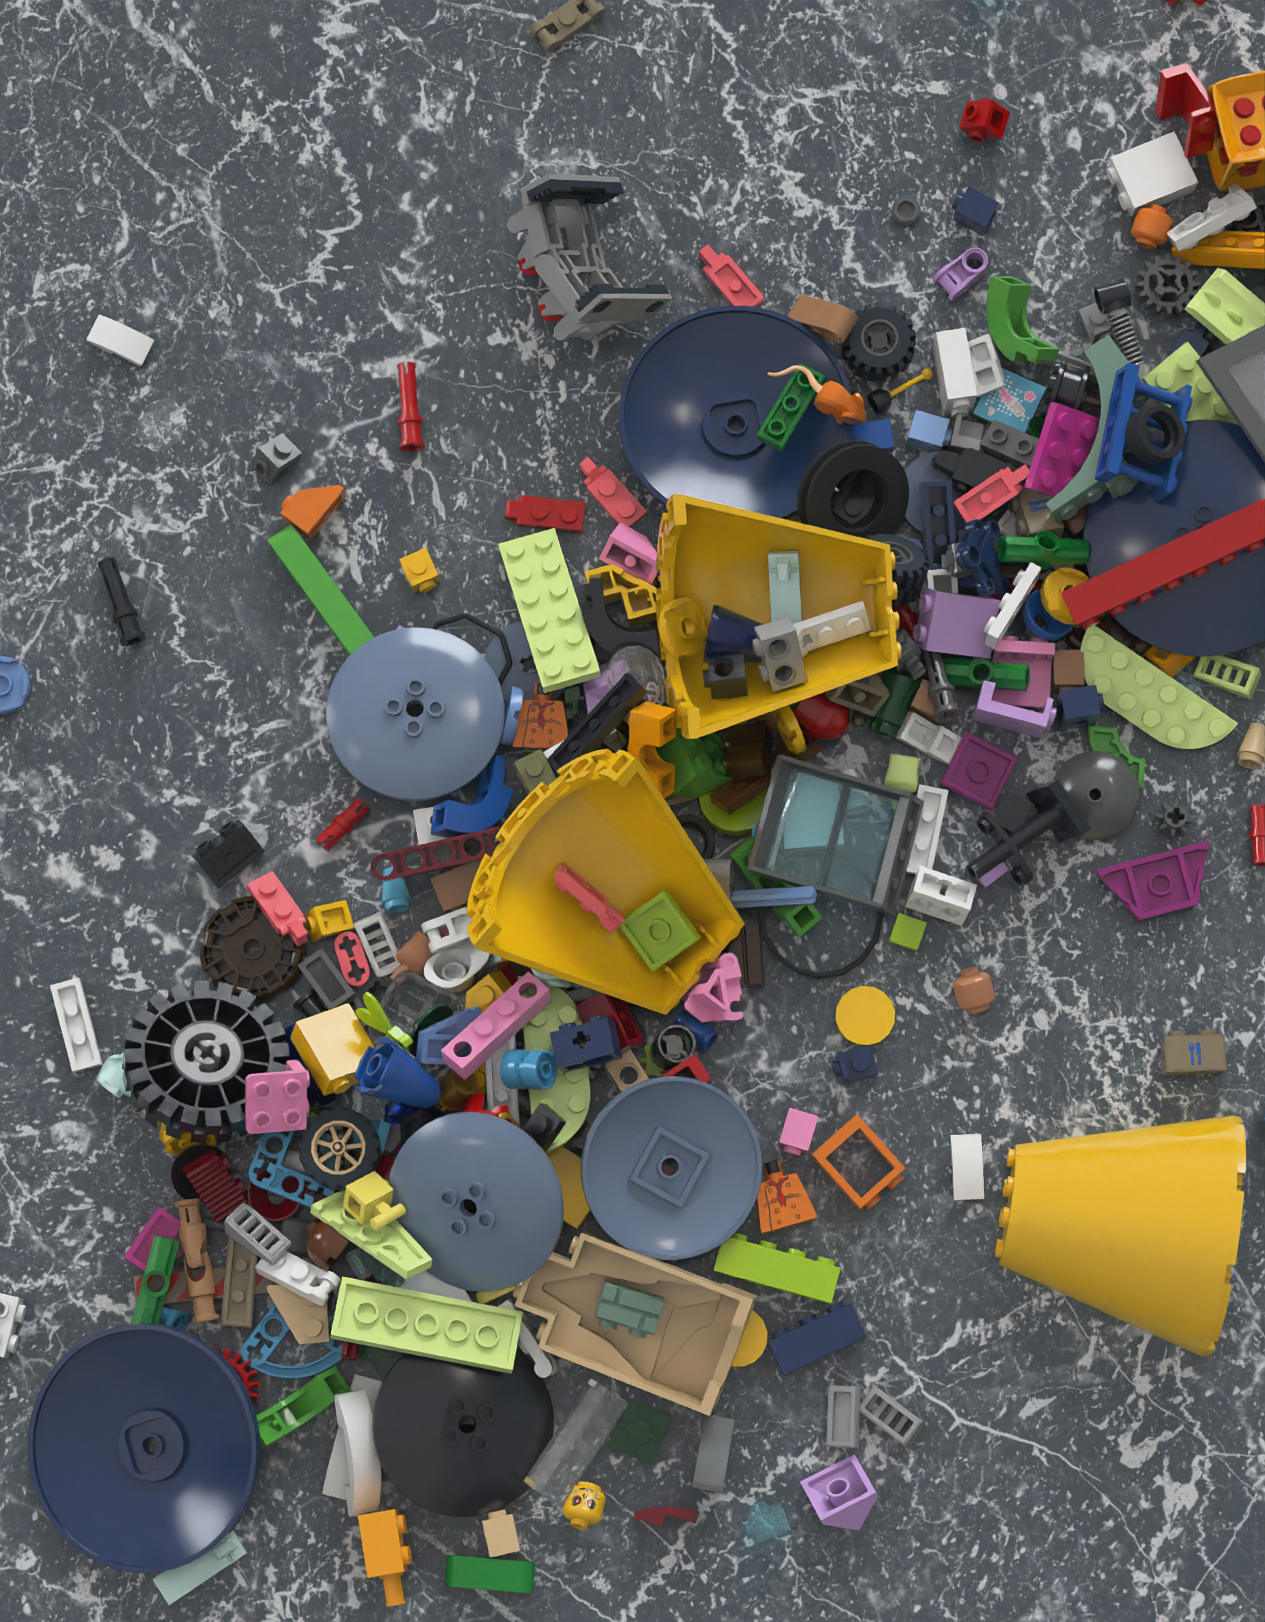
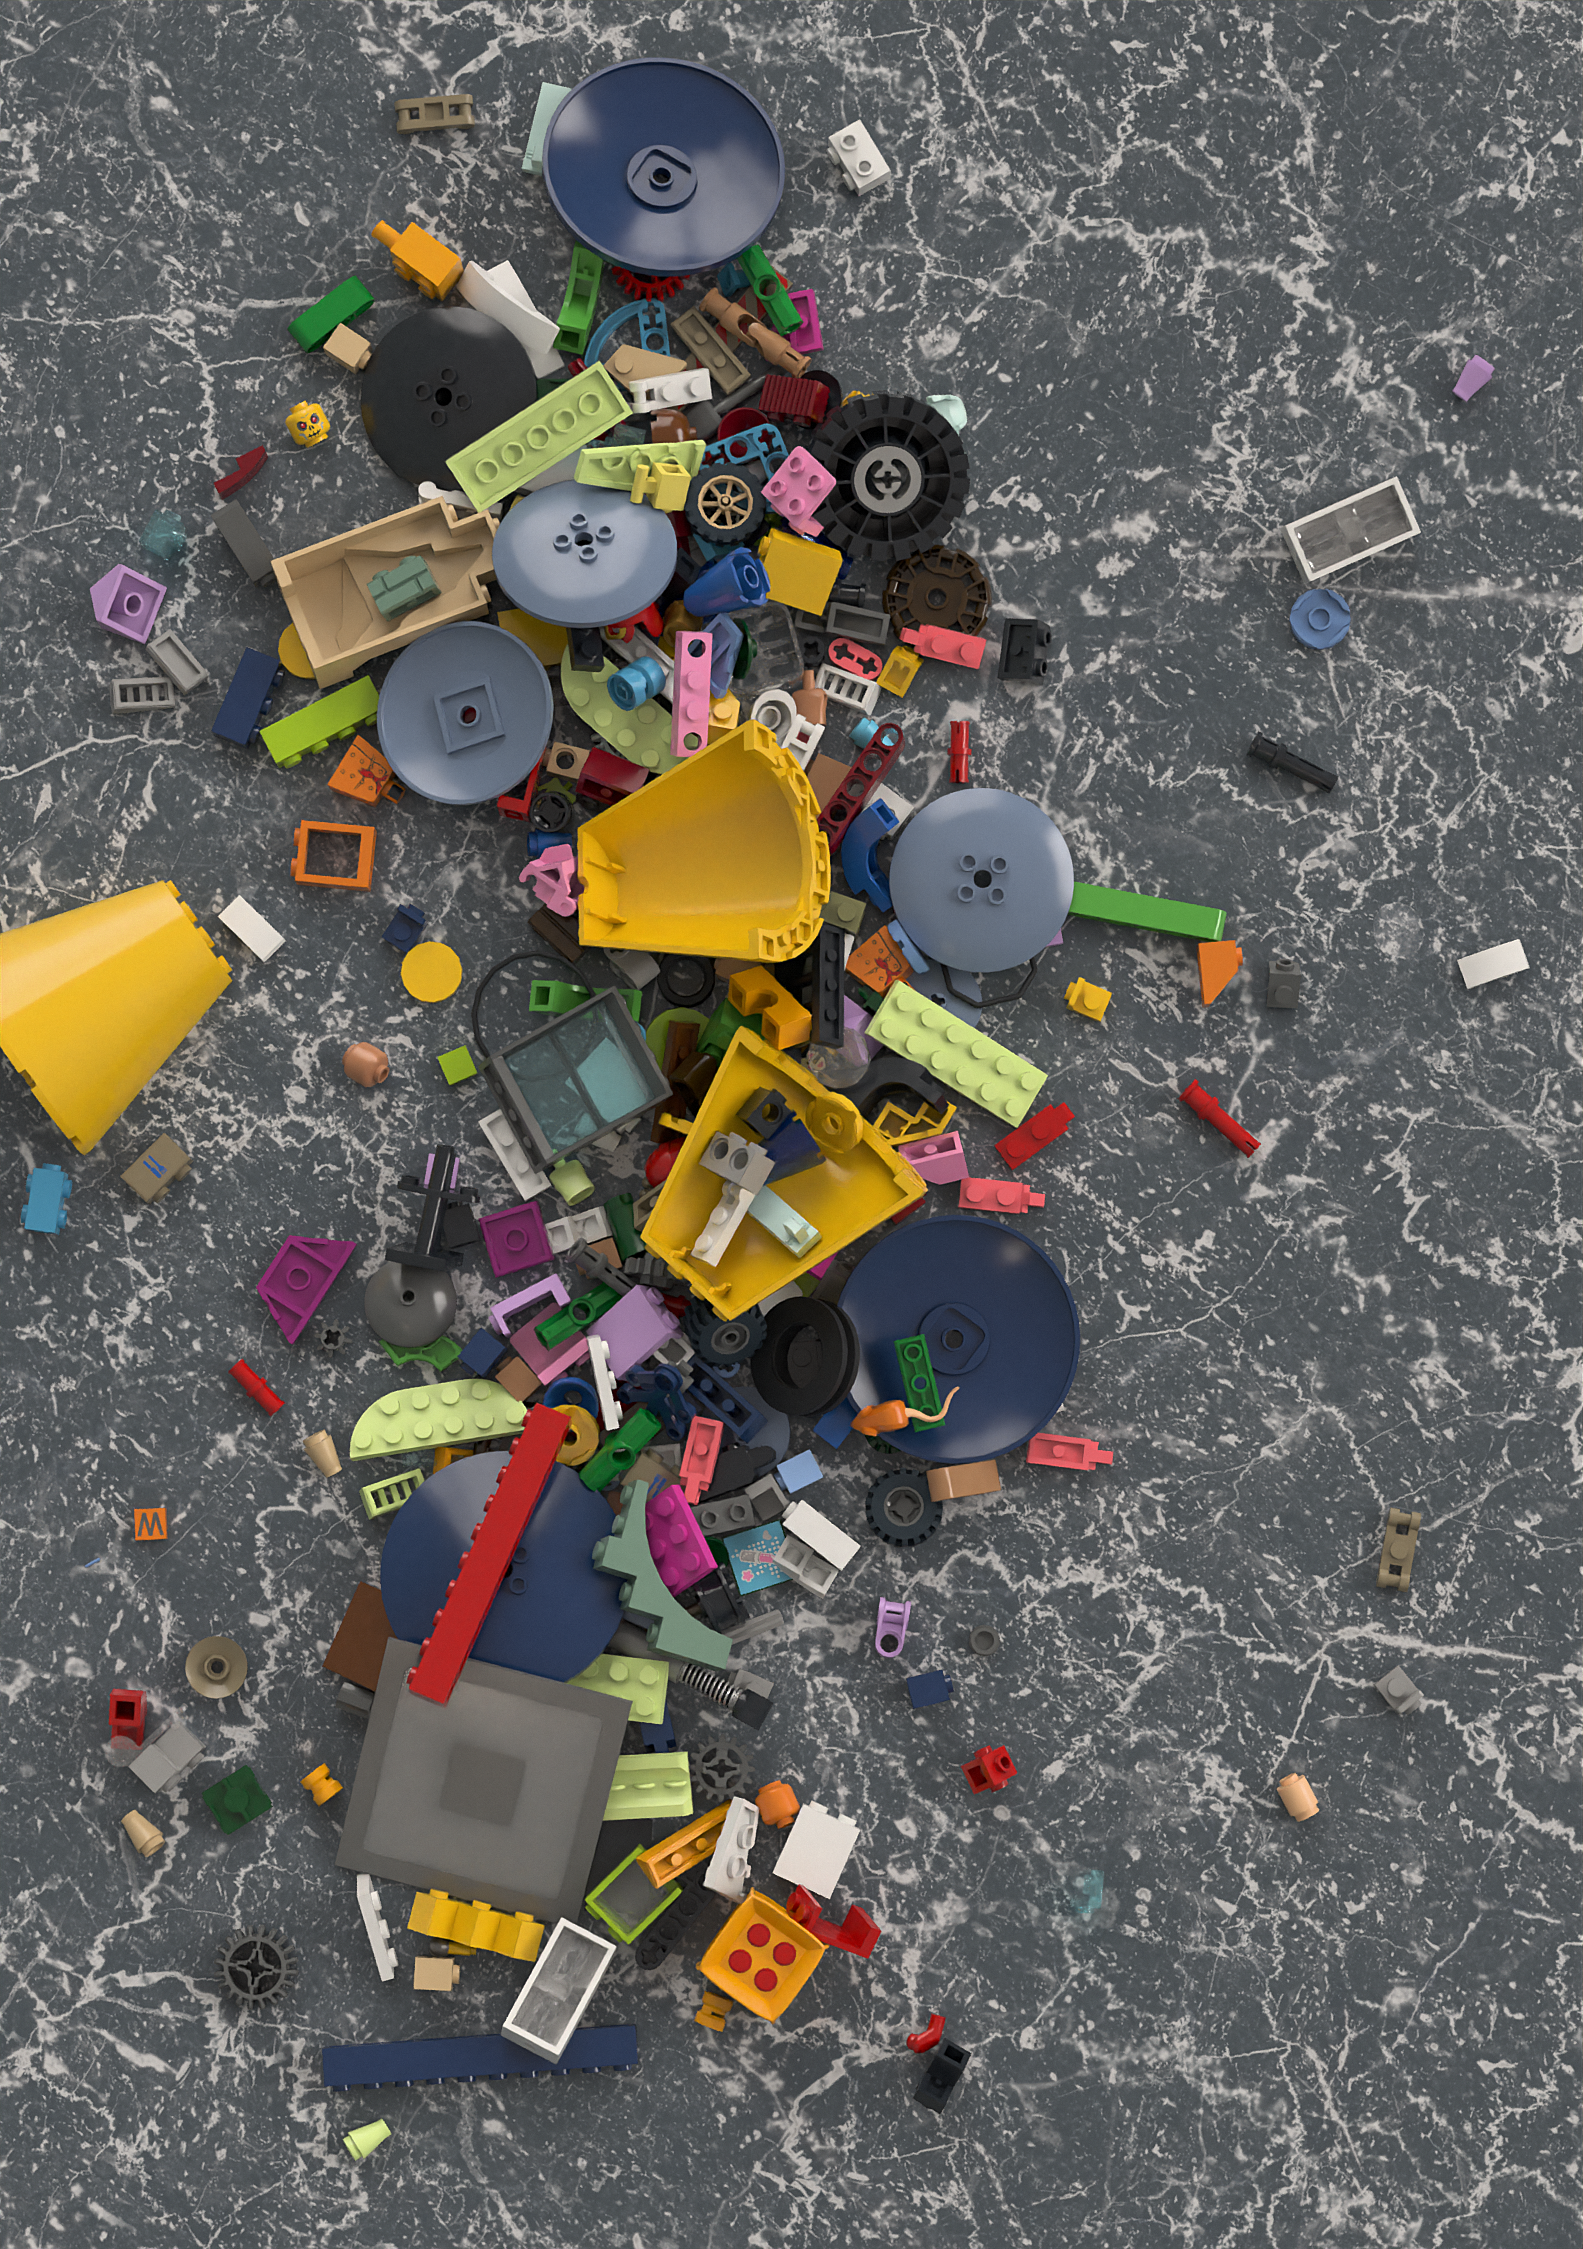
camera: 135 degrees right, 5 degrees up
white plate [50,977,103,1073] -> none
light grey slope [224,1202,291,1265] -> none
lime piece [355,992,413,1051] -> none
light grey container [507,174,672,340] -> none
clear brick [523,1378,629,1507] -> none
dark blue brick [550,1016,622,1073] -> none
coral hinge [555,862,625,932] -> none
dark green piece [608,1398,672,1465] -> none
lime tile [619,888,701,972] -> none
medium blue axle [730,886,817,908] -> none
bright pink brick [779,1108,818,1157] -> none
hinge [867,368,933,415] -> none
white brick [905,866,977,926] -> none
bright green arch [986,276,1059,364] -> none
blue fence [1095,362,1193,501] -> none
black tyre [1126,404,1185,464] -> none

